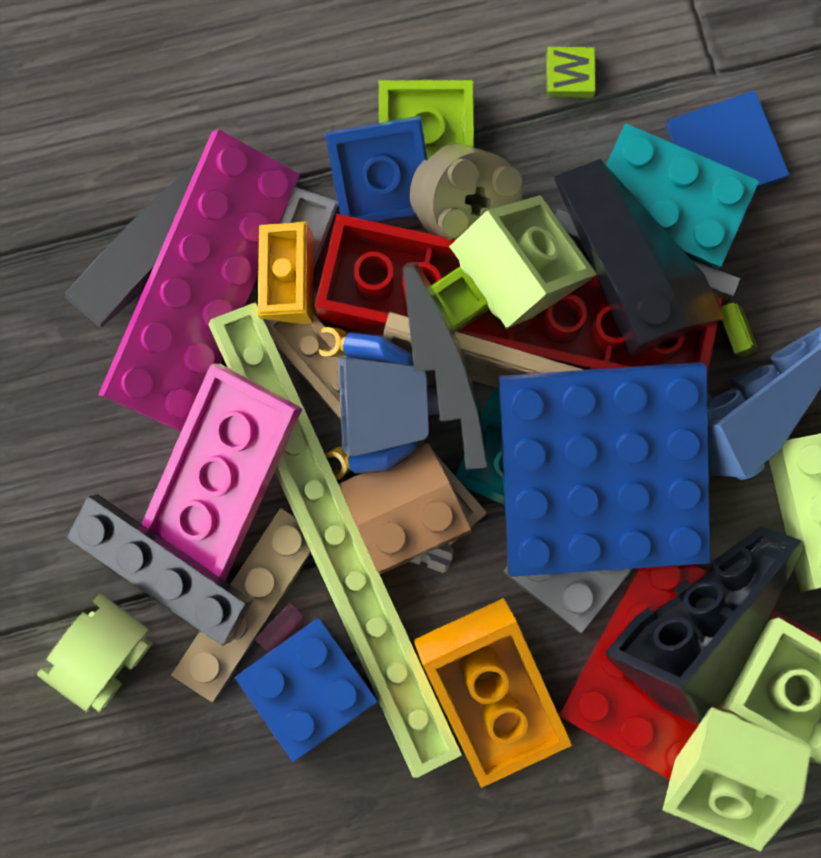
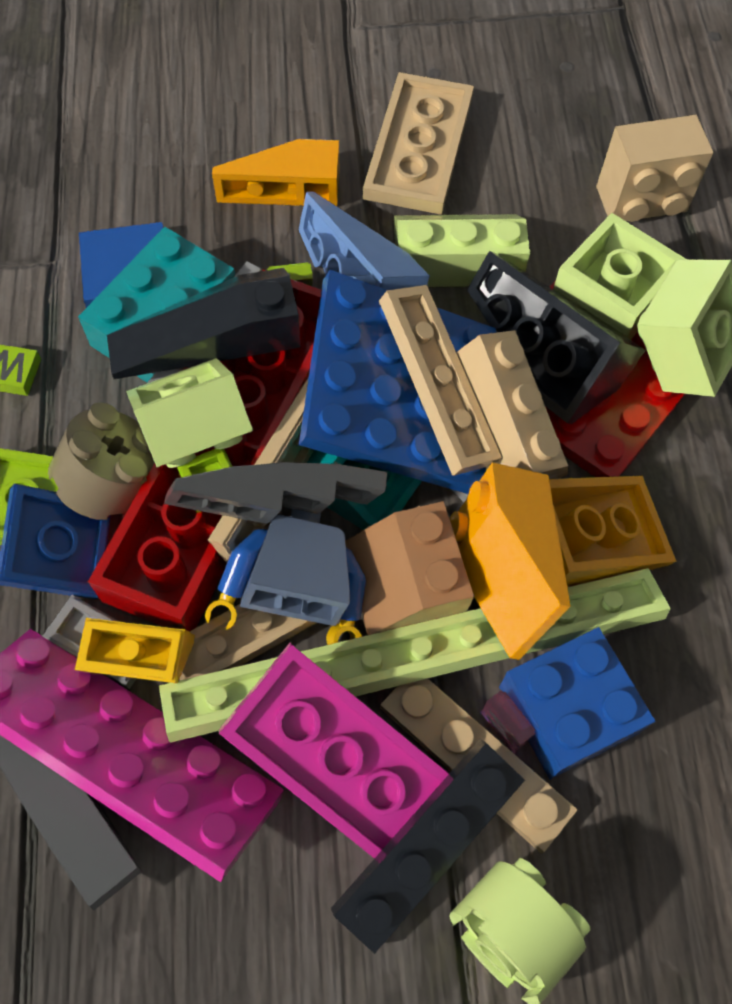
camera: 80 degrees left, 15 degrees down
none -> tan plate [379,285,502,476]
none -> light orange slope [450,462,571,660]
none -> tan slope [456,330,568,479]

